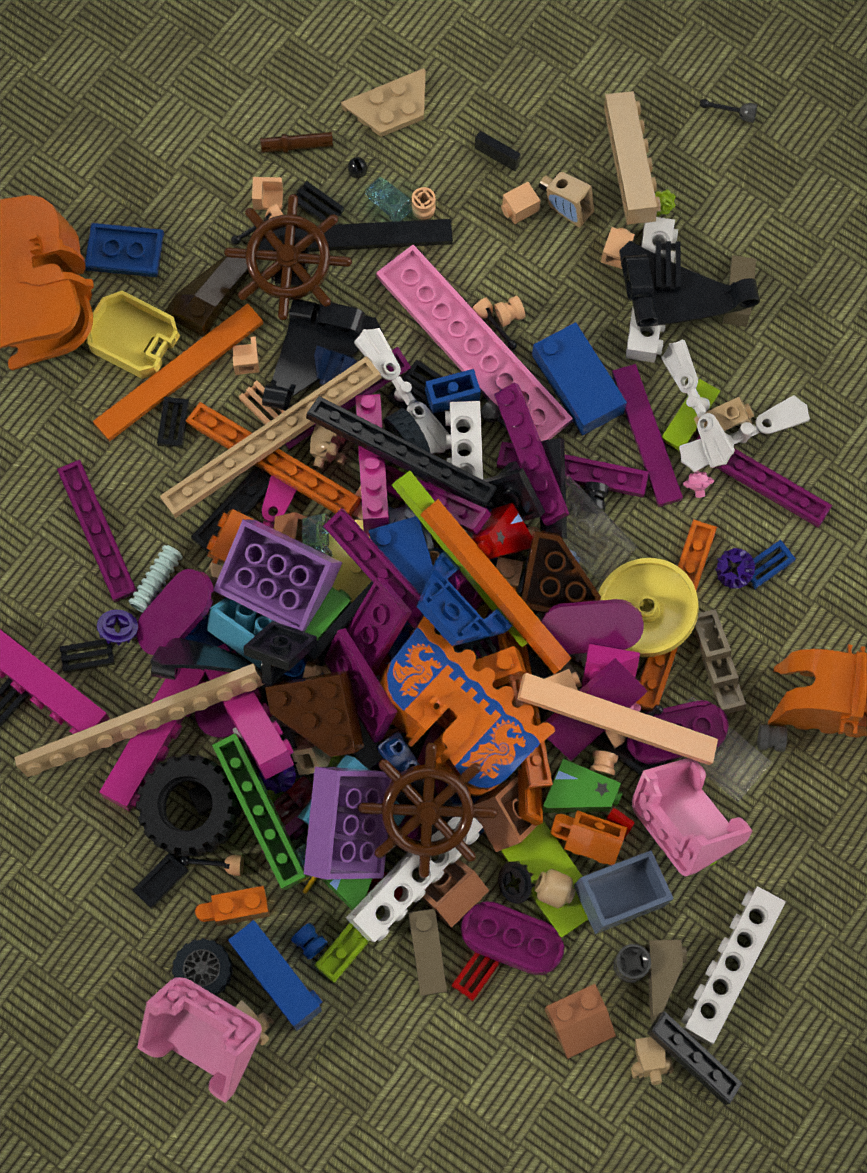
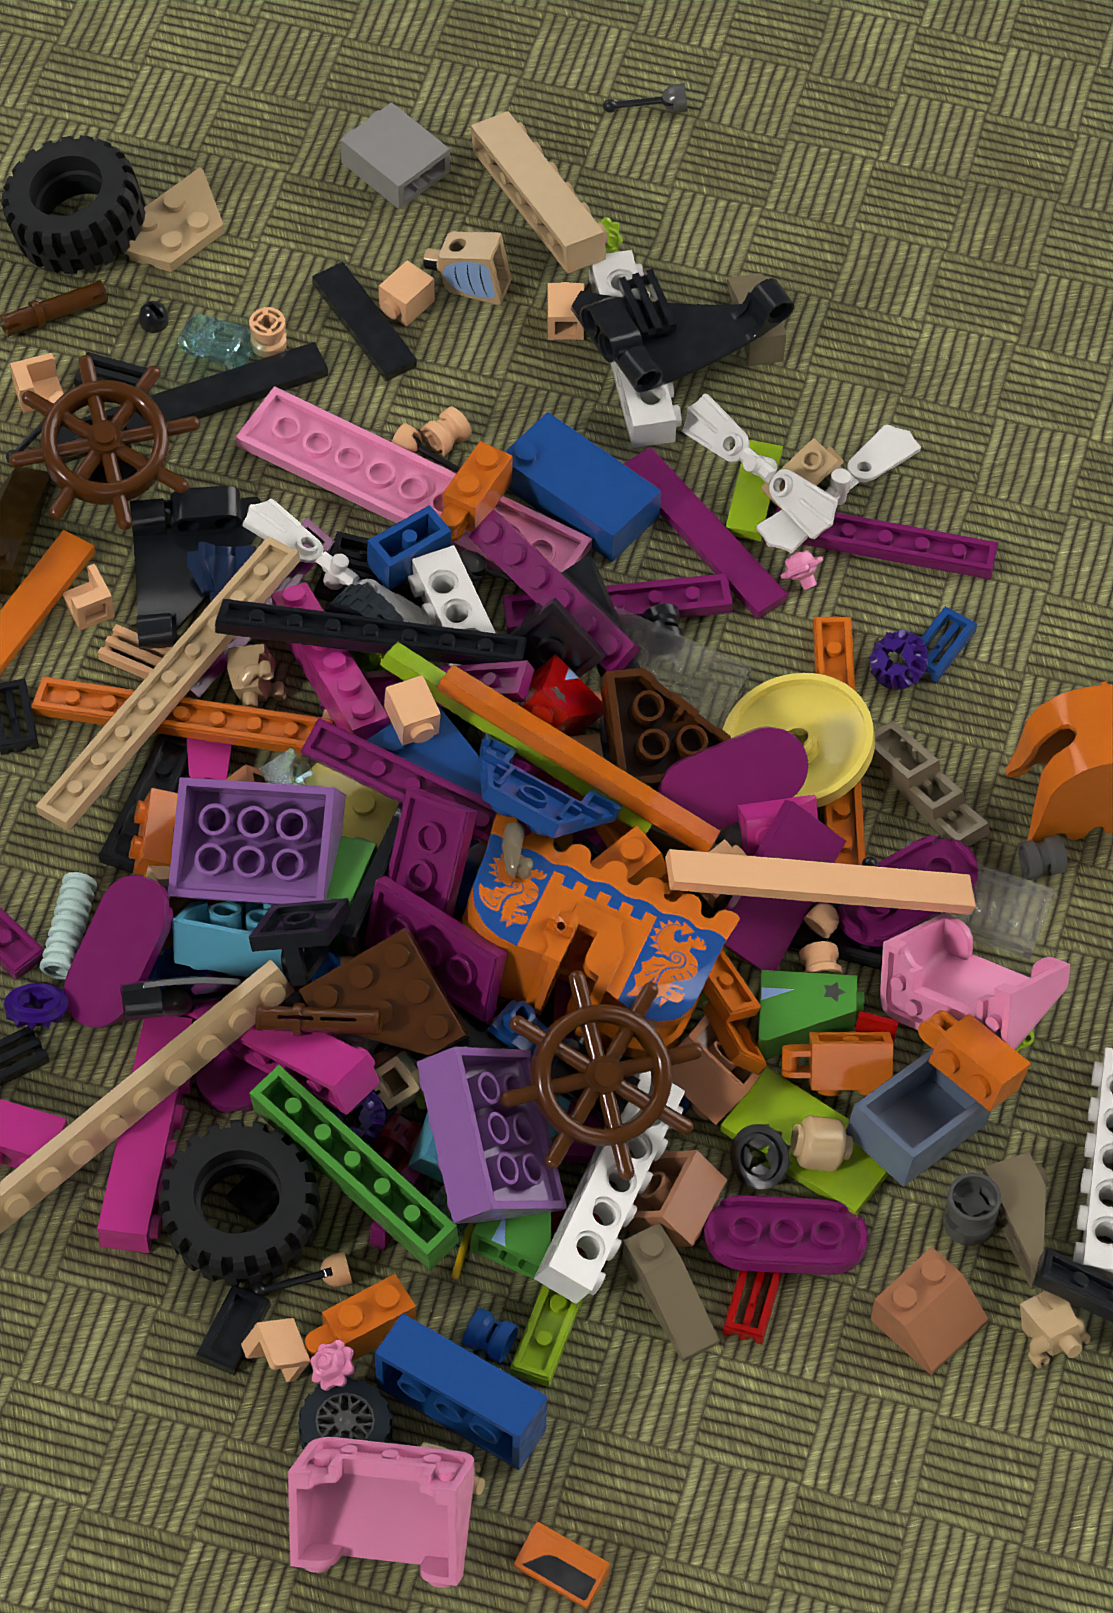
camera: 20 degrees left, 15 degrees down
black tile [475,131,521,171] -> none
none -> black tyre [2,135,146,274]
none -> light nougat panel [241,1318,311,1382]
none -> reddish brown pin [256,1003,382,1036]
none -> bright pink plant [310,1340,355,1391]
none -> black tile [312,262,417,381]
none -> light grey brick [340,102,450,209]
none -> light nougat brick [384,675,441,746]
none -> orange brick [440,441,513,542]
none -> dark tan arm [502,822,533,879]
none -> orange slope [513,1521,610,1609]
none -> orange brick [918,1010,1031,1111]

